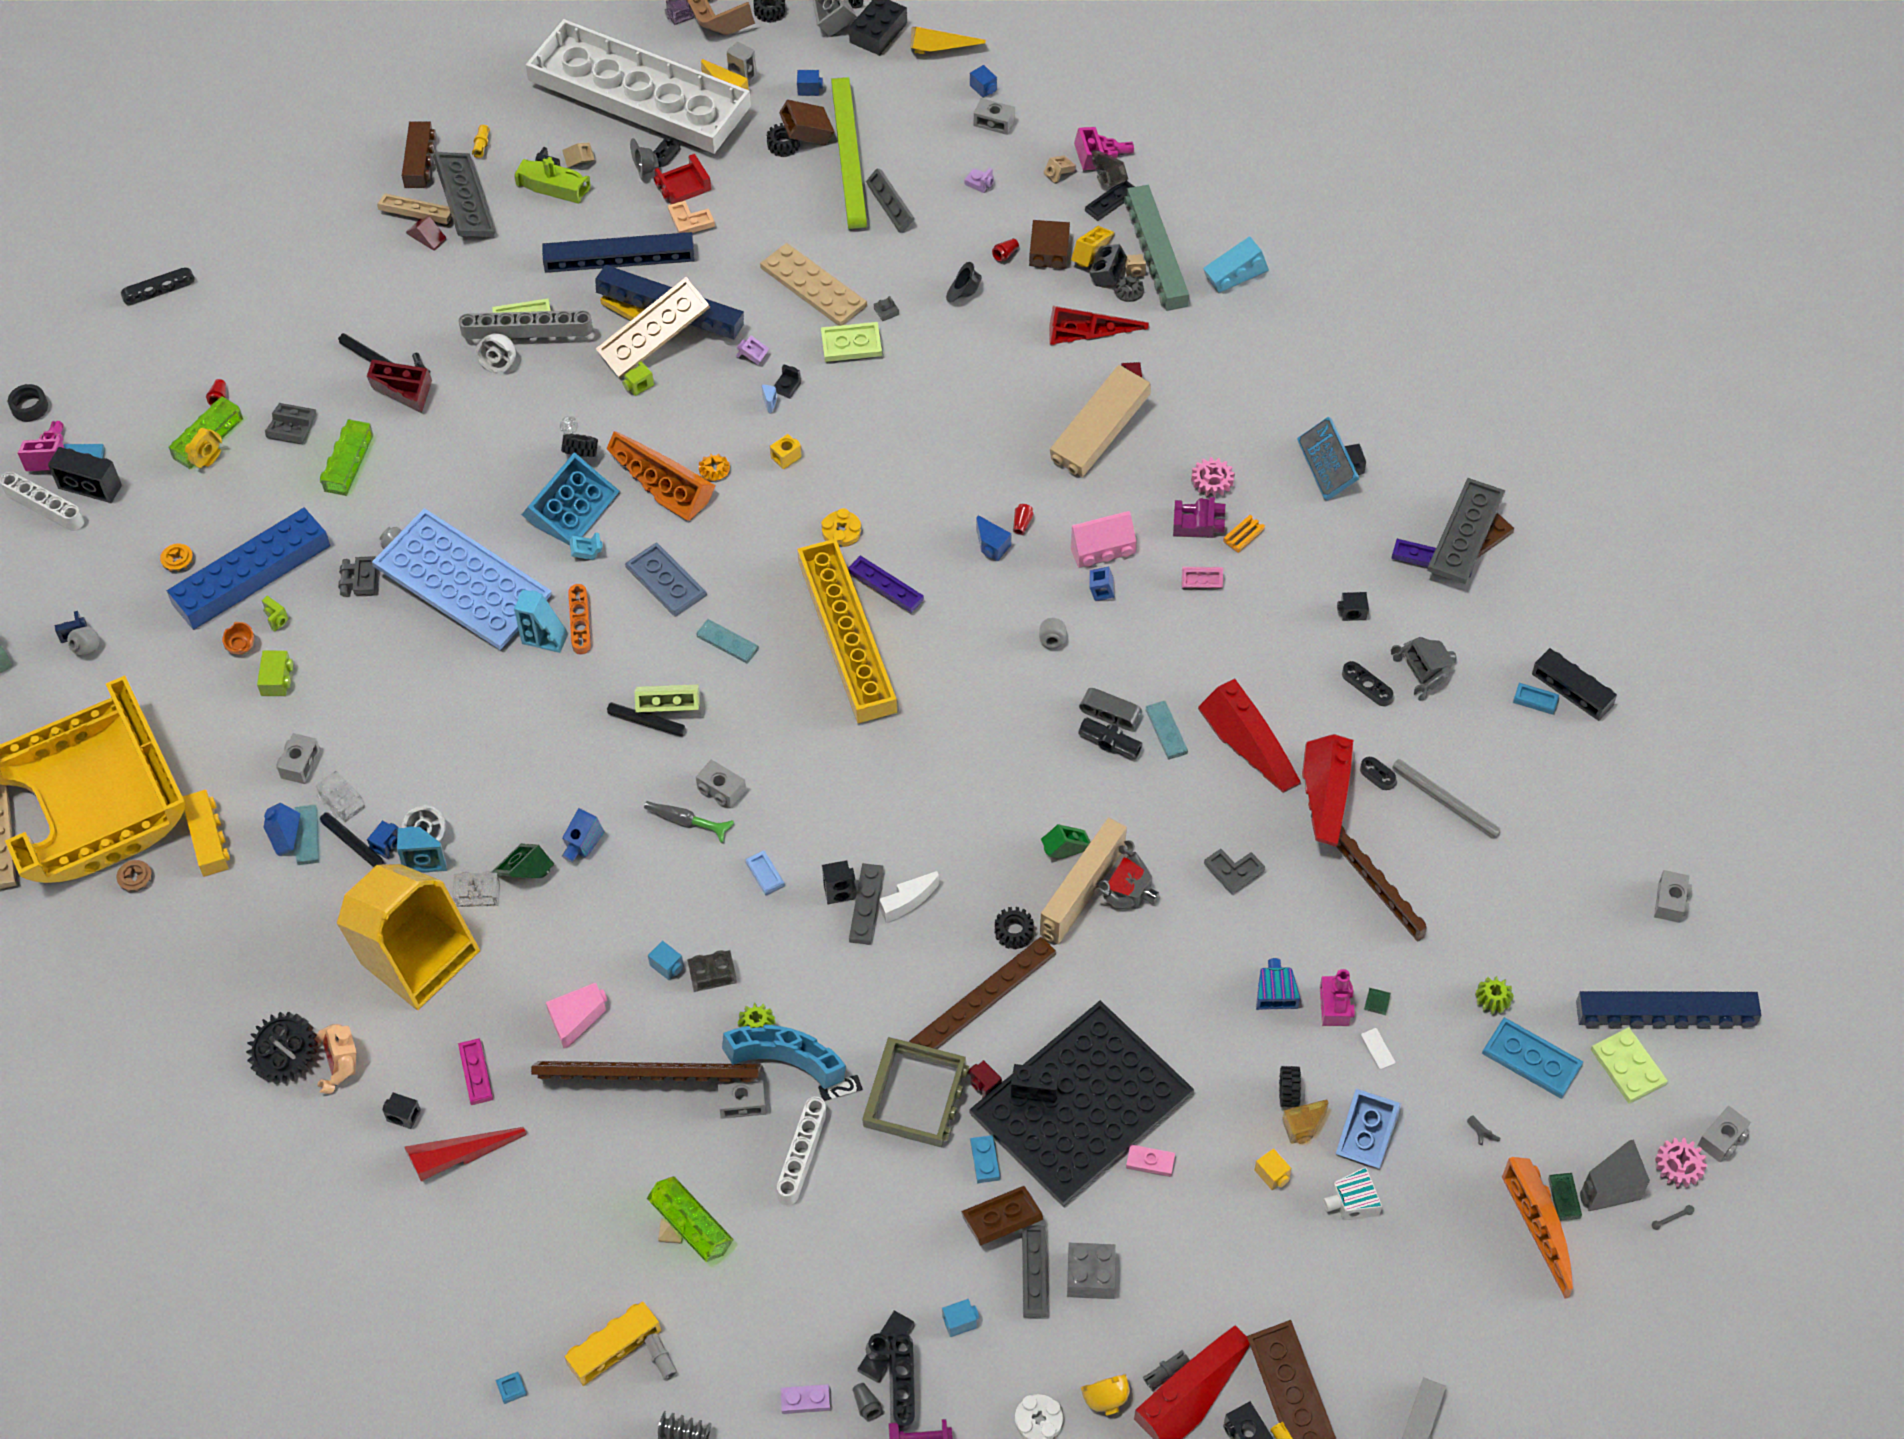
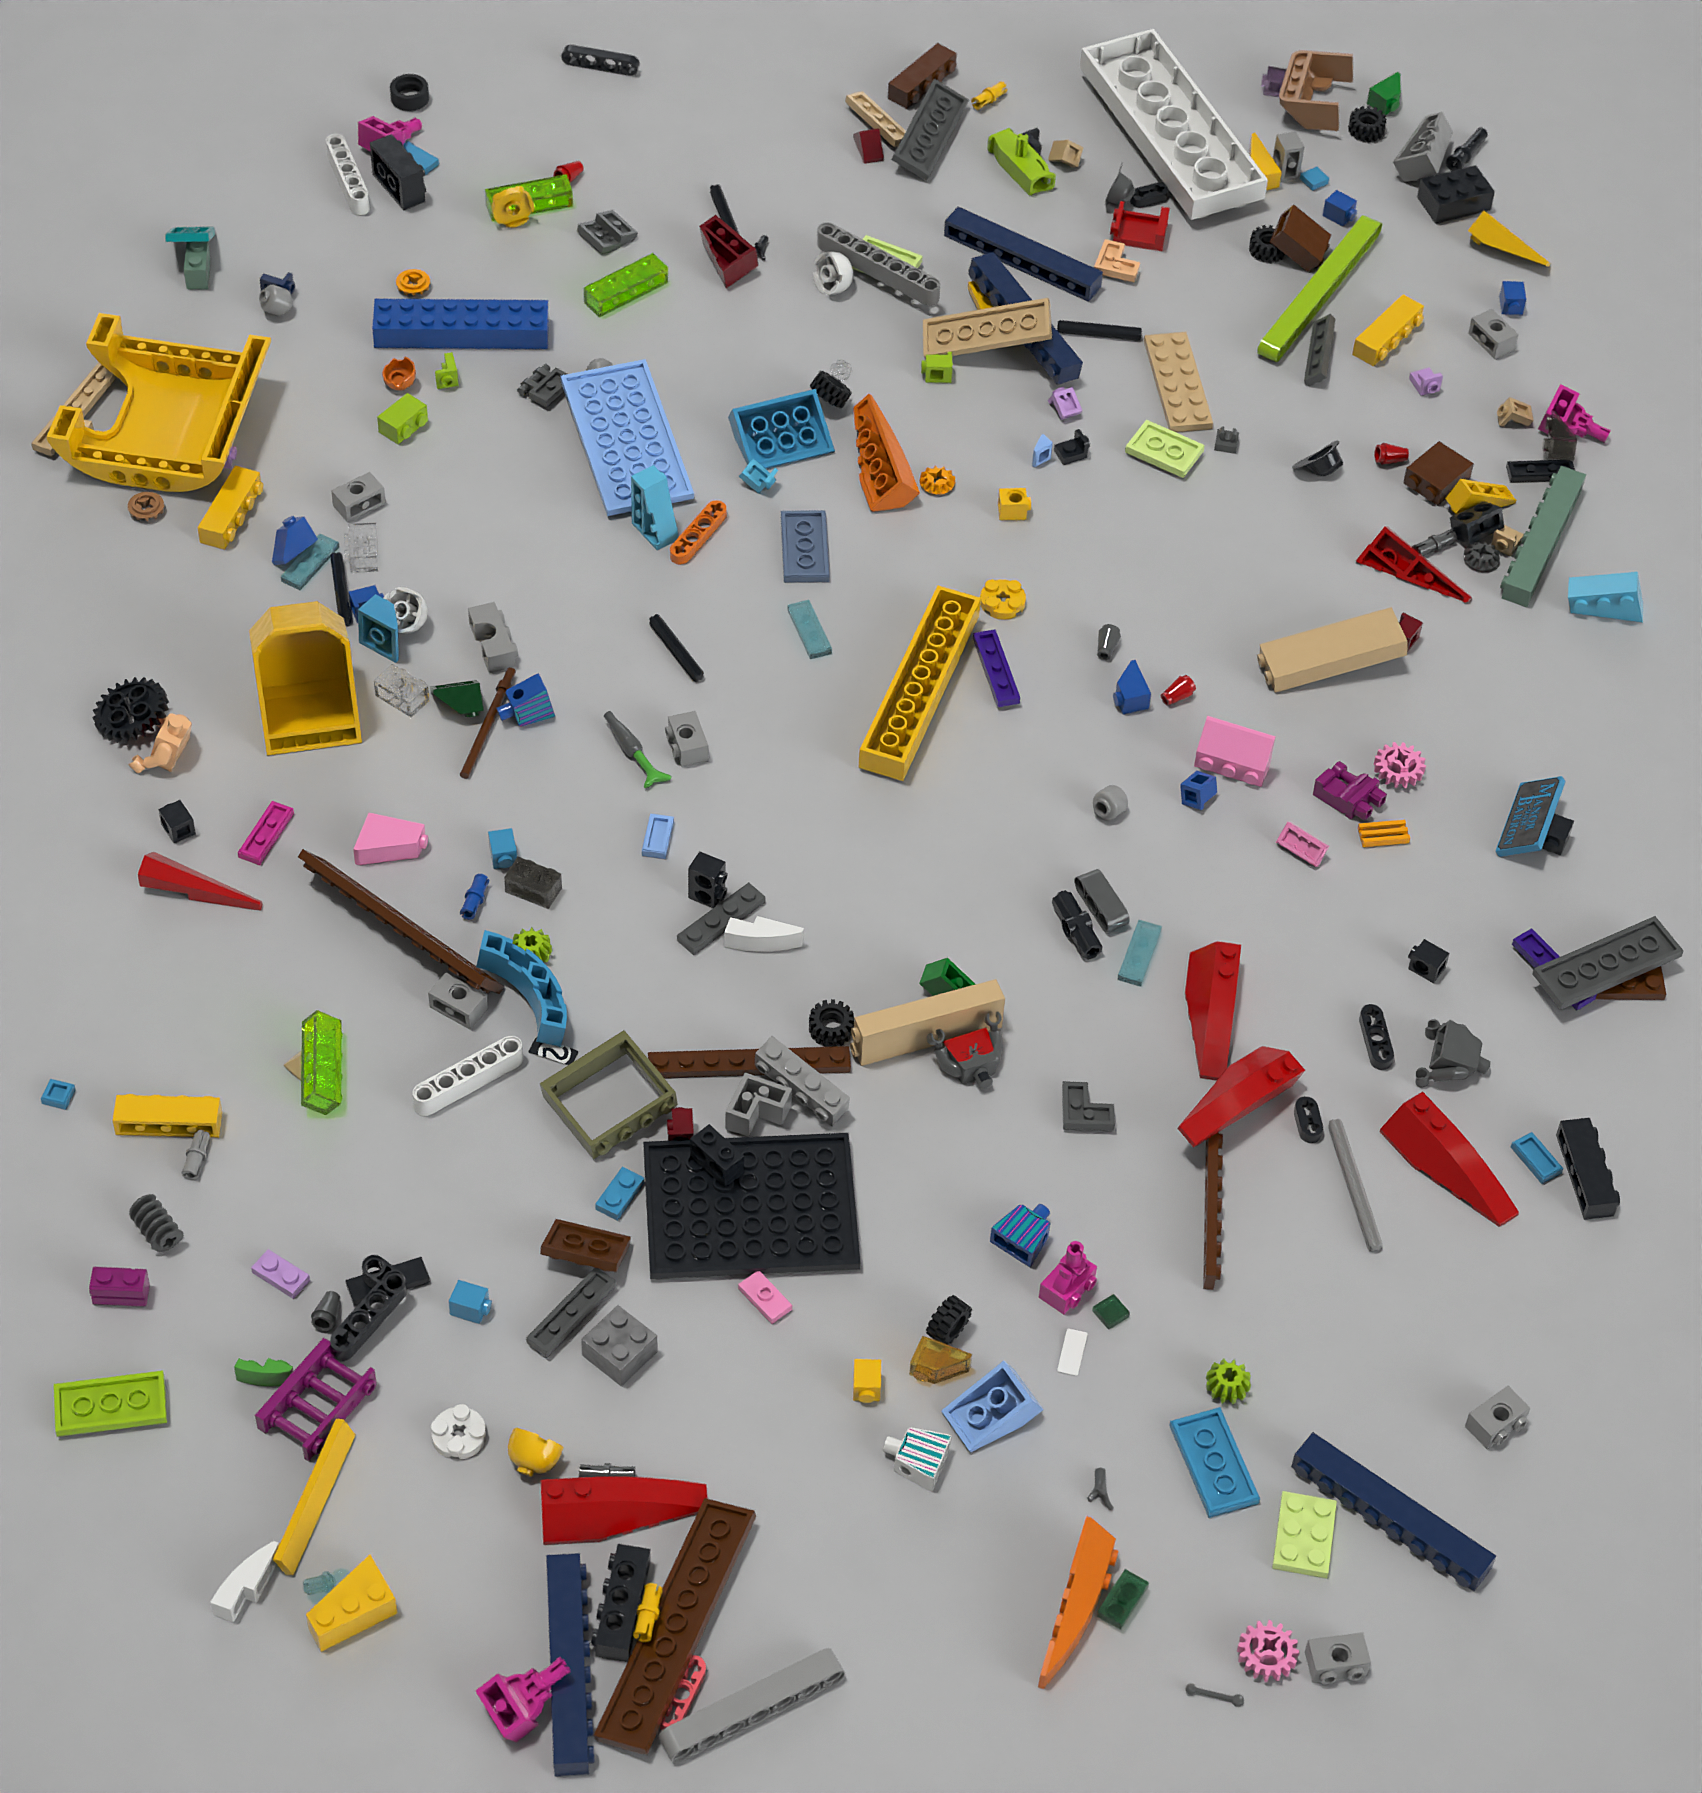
camera: 35 degrees right, 5 degrees down
yellowish green brick [634,684,700,712] -> none
dark grey slope [1580,1139,1650,1212] -> none
none -> reddish brown bar [460,667,516,779]
none -> blue pin [460,874,490,920]
none -> light grey arch [468,602,518,673]
none -> light grey brick [725,1073,792,1137]
none -> light grey brick [755,1036,850,1126]
none -> black axle [1057,320,1142,340]
none -> dark grey cone [1097,624,1121,660]
none -> dark azure tile [1300,166,1329,191]
none -> yellow brick [1352,294,1424,367]
none -> red wedge [1379,1091,1519,1227]
none -> dark grey pin [1412,529,1457,556]

